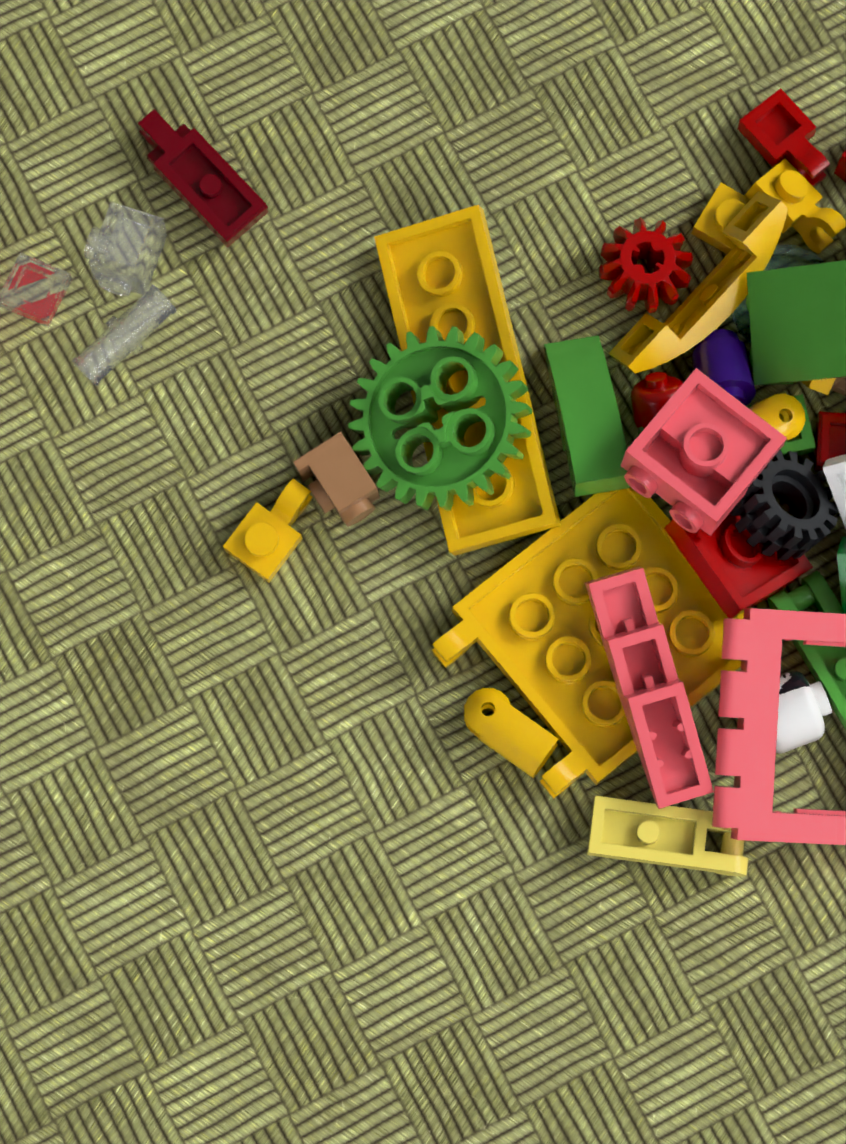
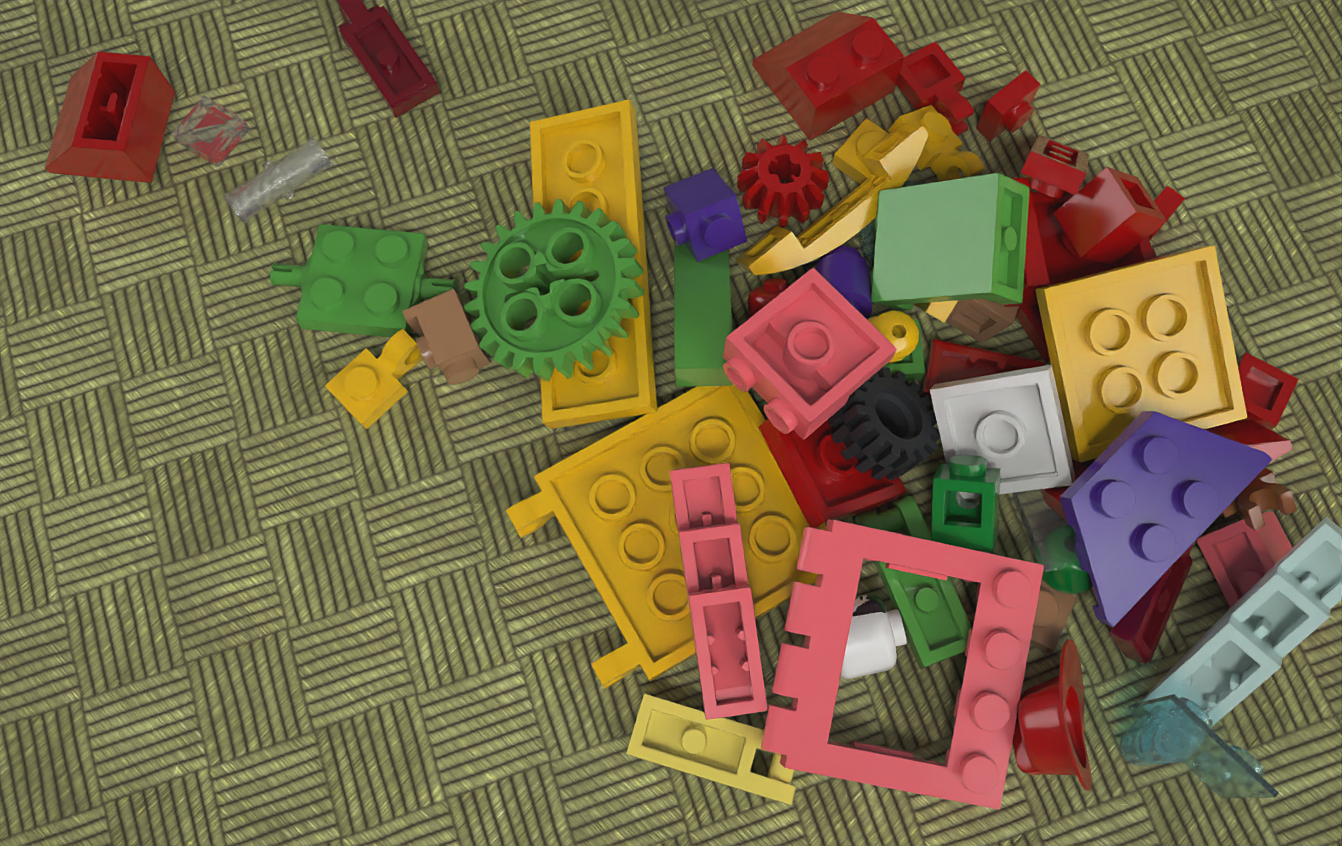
camera: 15 degrees right, 5 degrees down
clear brick [84,202,167,296] -> none
yellow piece [464,688,559,778] -> none
none -> bright green plate [270,224,458,337]
none -> dark purple brick [663,168,747,262]
none -> red slope [752,11,904,141]

